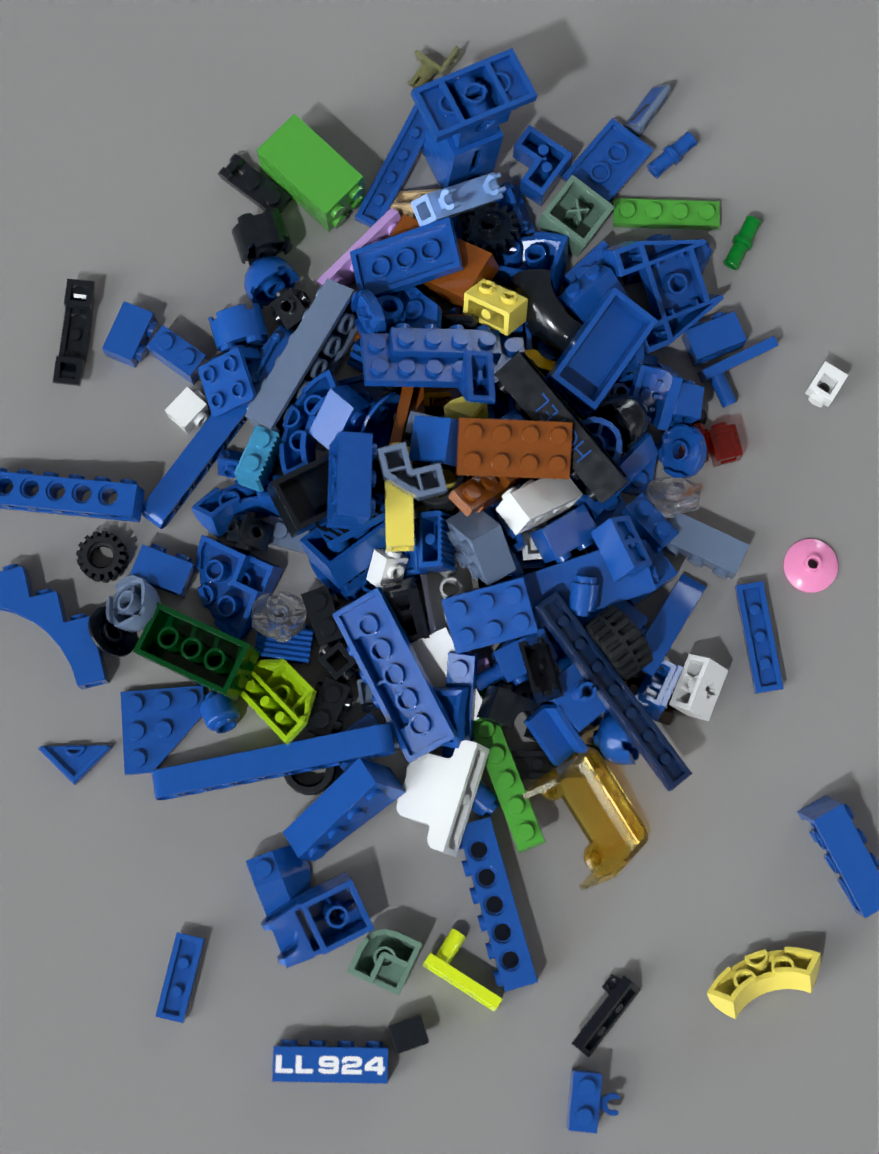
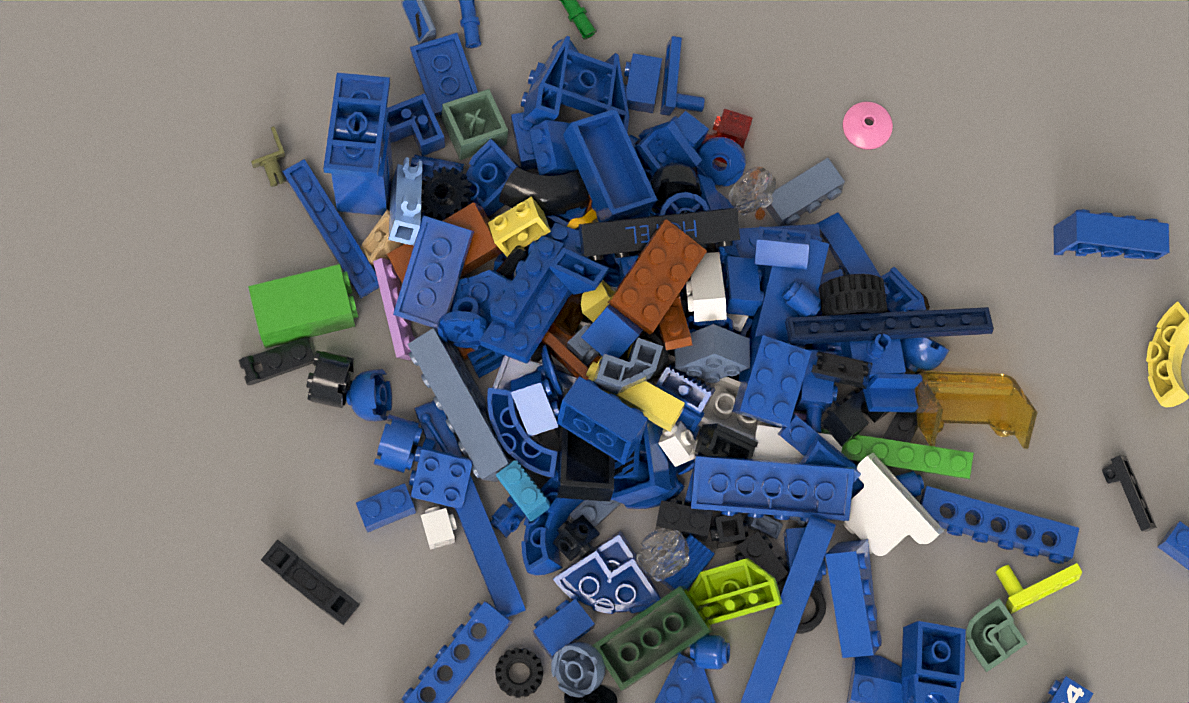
camera: 65 degrees left, 5 degrees down
blue brick [102,301,158,368] -> none
black brick [270,287,311,331] -> none
black panel [388,1014,429,1054] -> none
bright green plate [613,198,720,230] -> none
blue plate [621,493,679,552] -> none
white brick [669,654,728,721] -> none
blue plate [735,581,784,694] -> none
white brick [805,361,848,407] -> none

